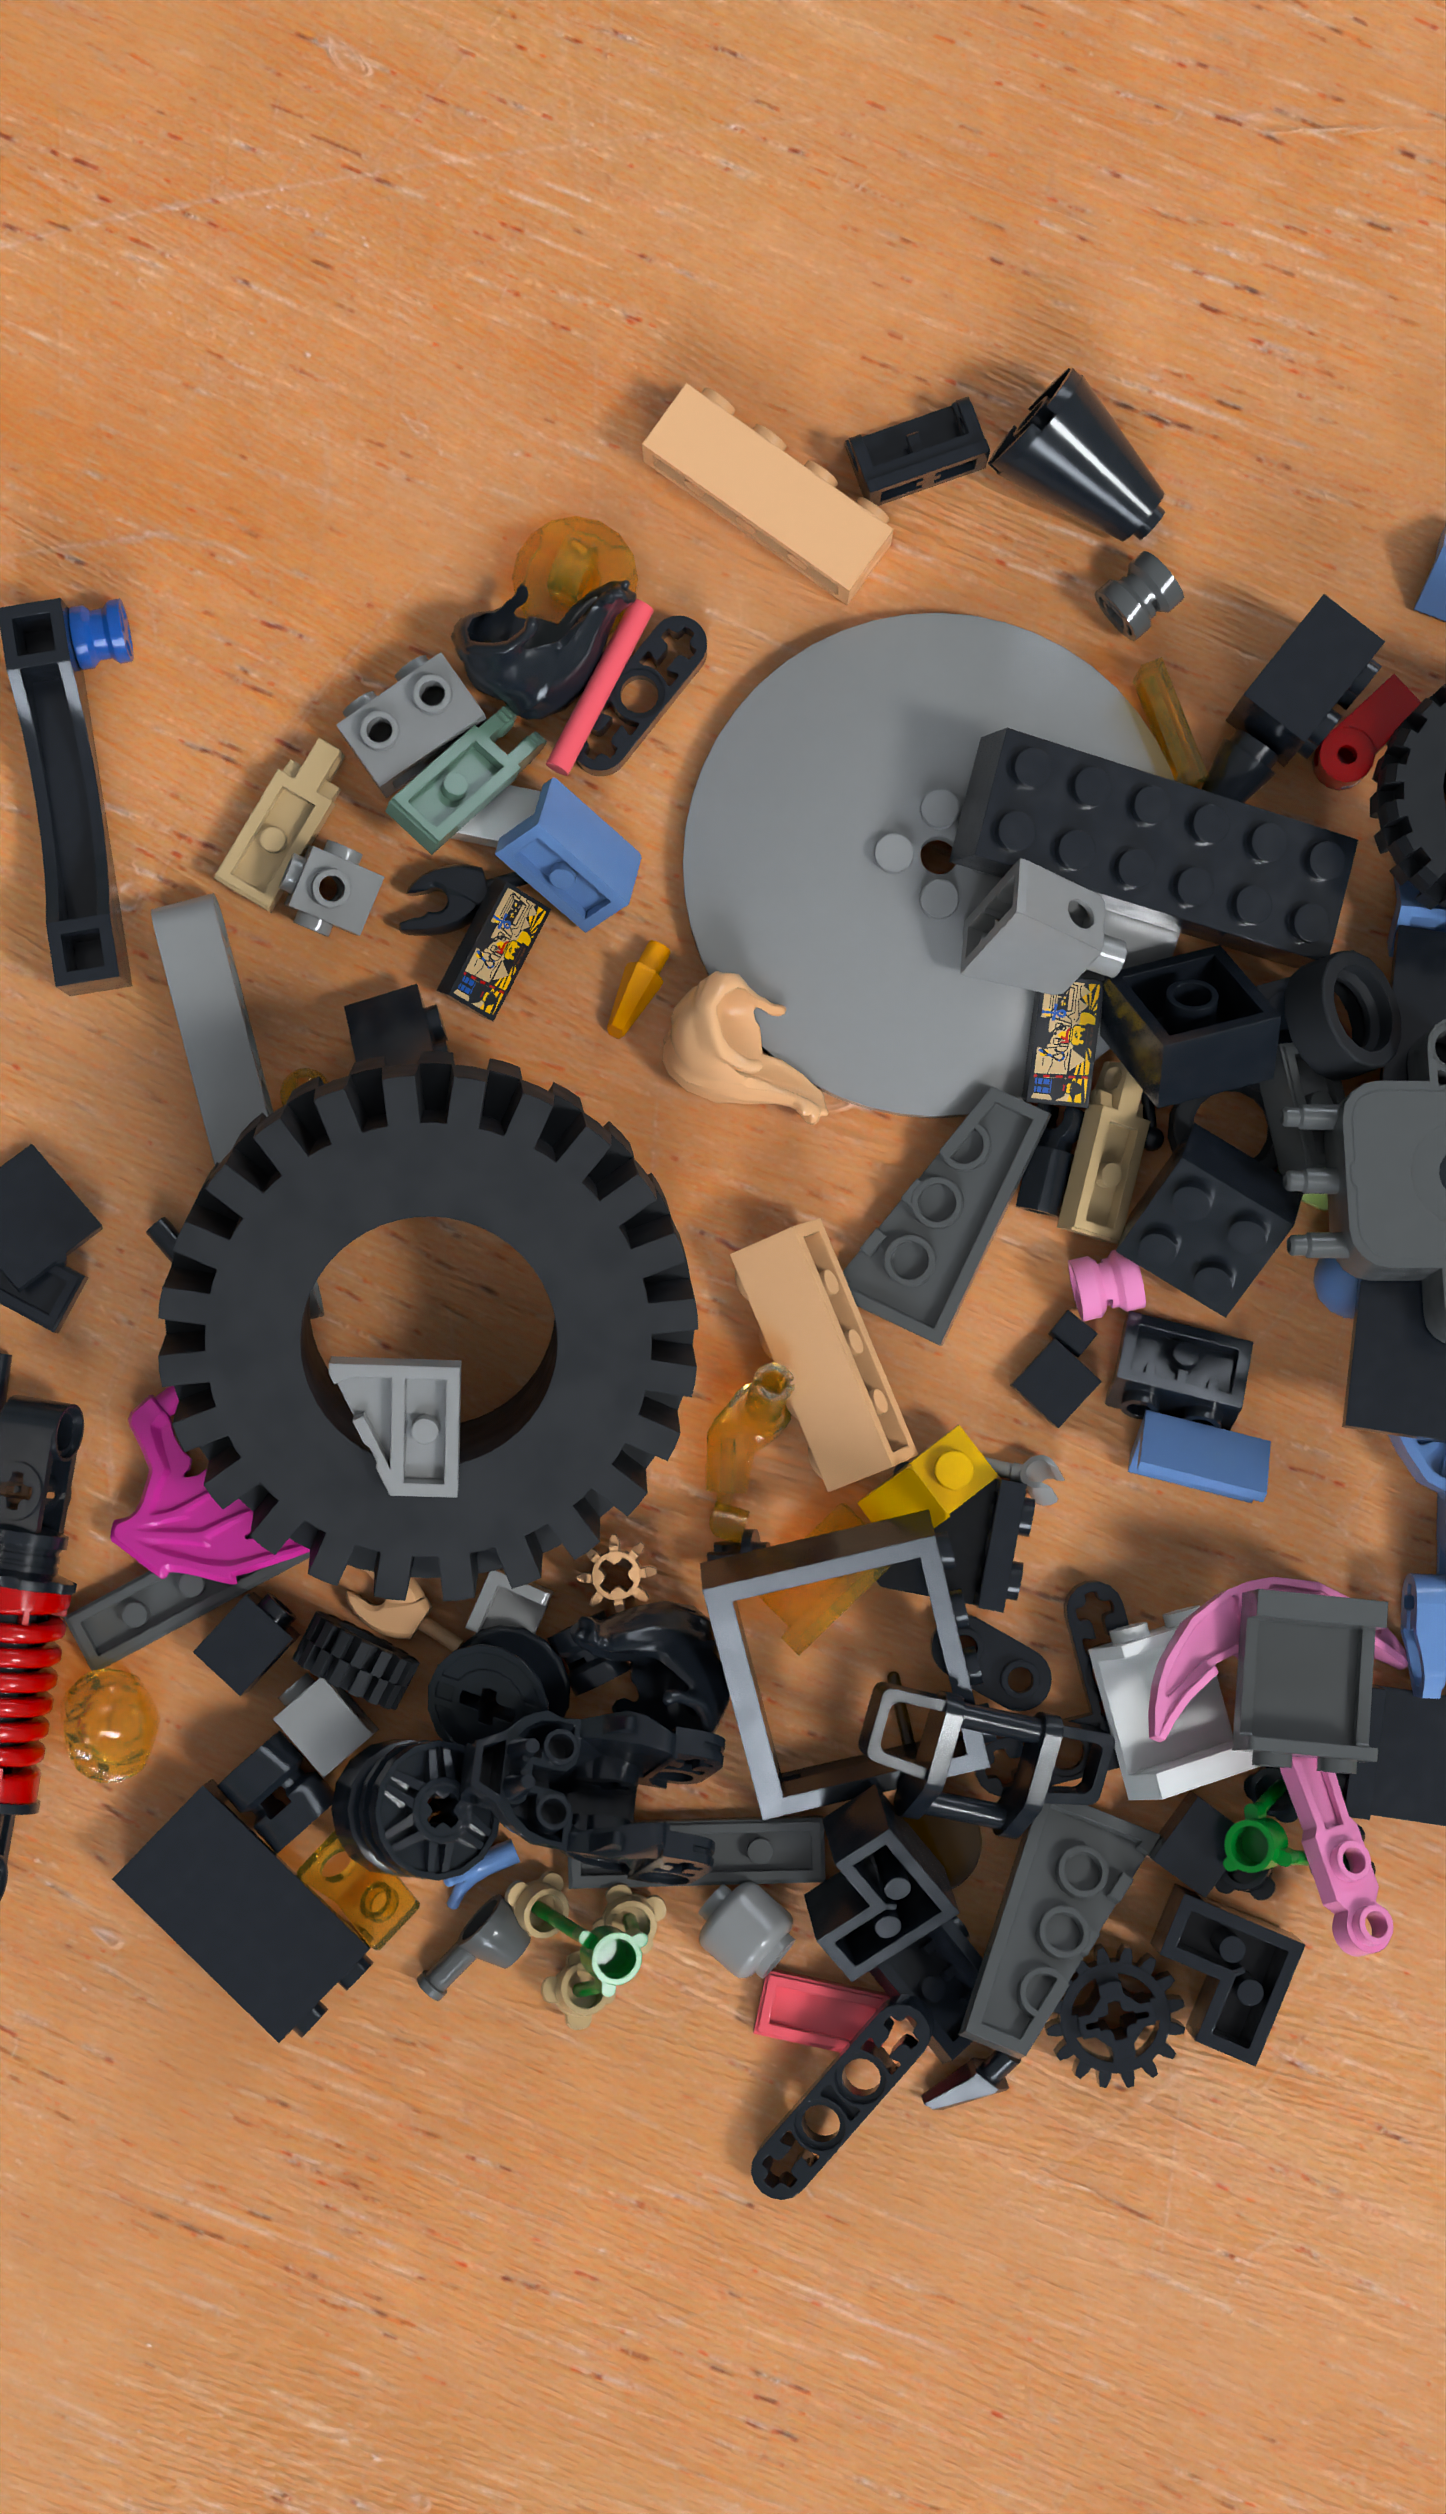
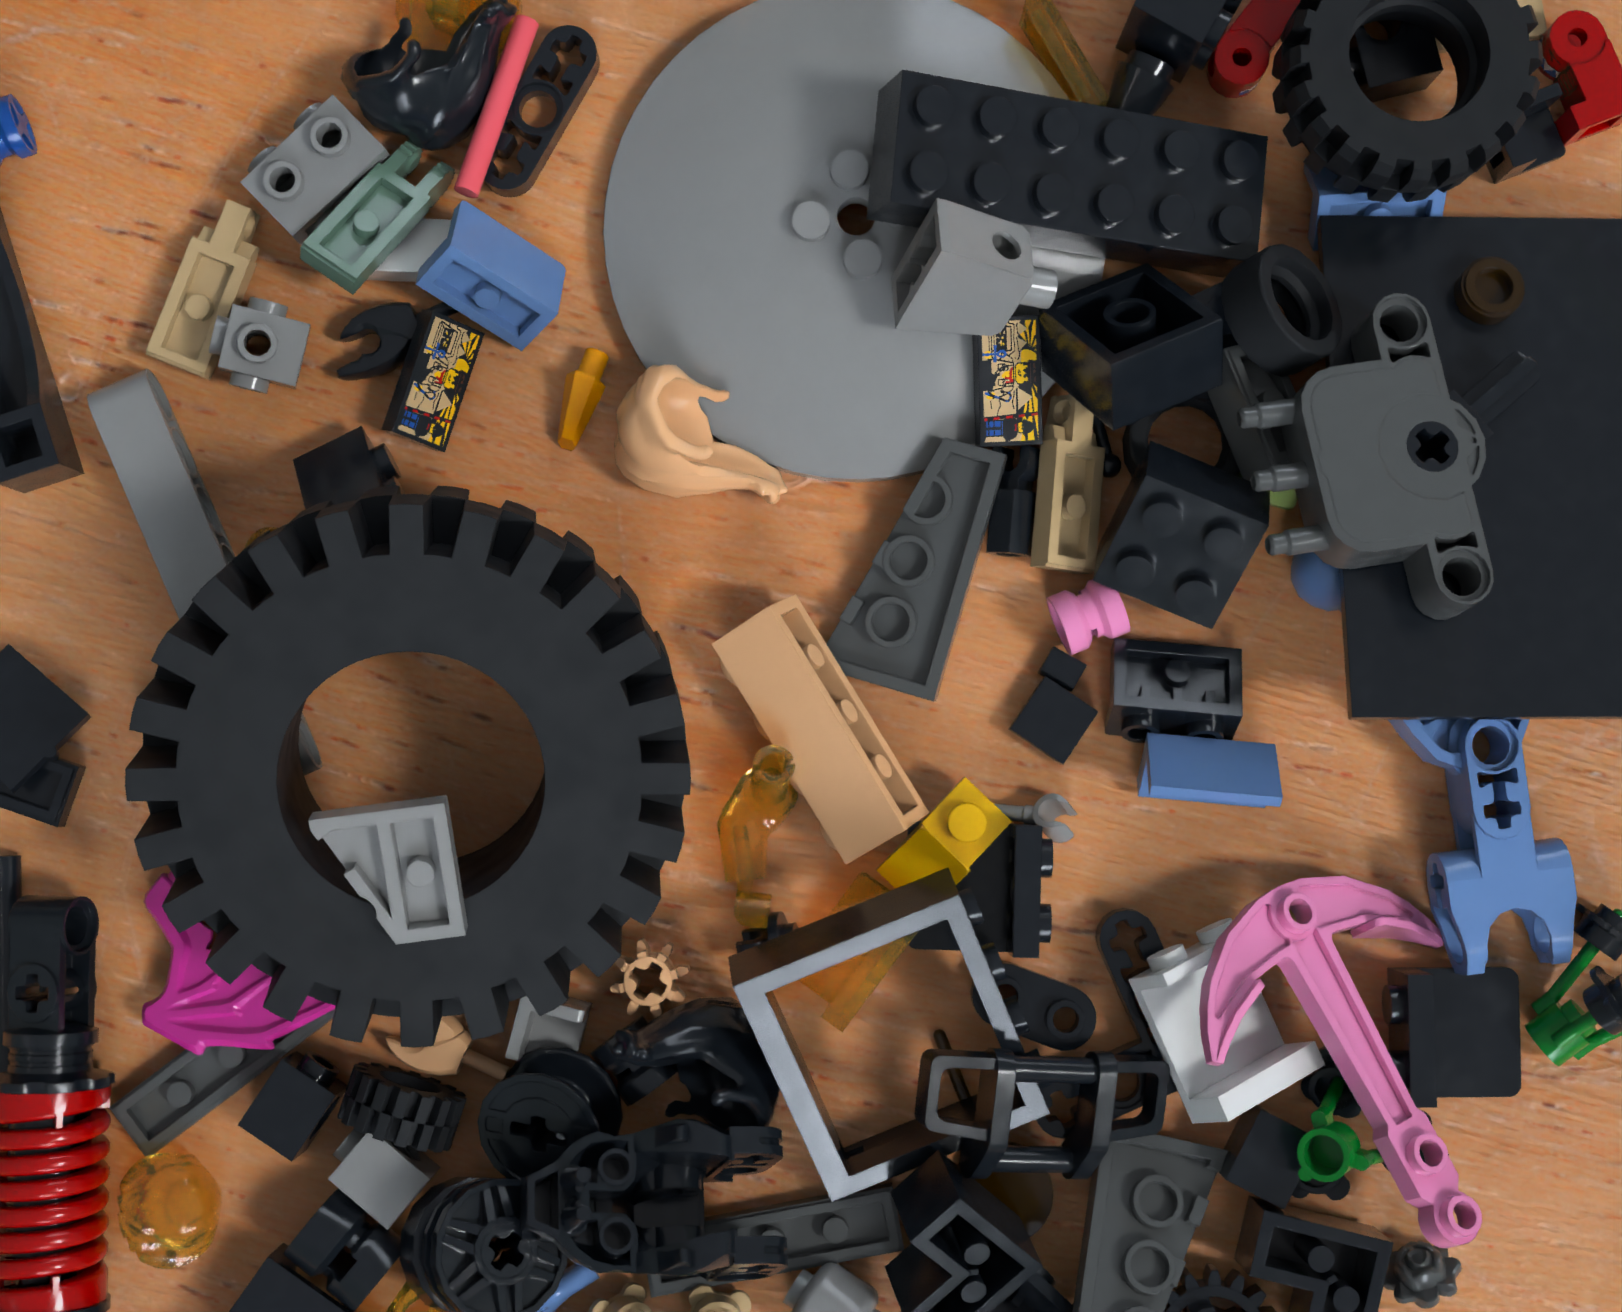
camera: 10 degrees left, 0 degrees up
dark grey panel [1232,1589,1388,1774] -> none
none -> dark grey plant [1384,1241,1462,1309]

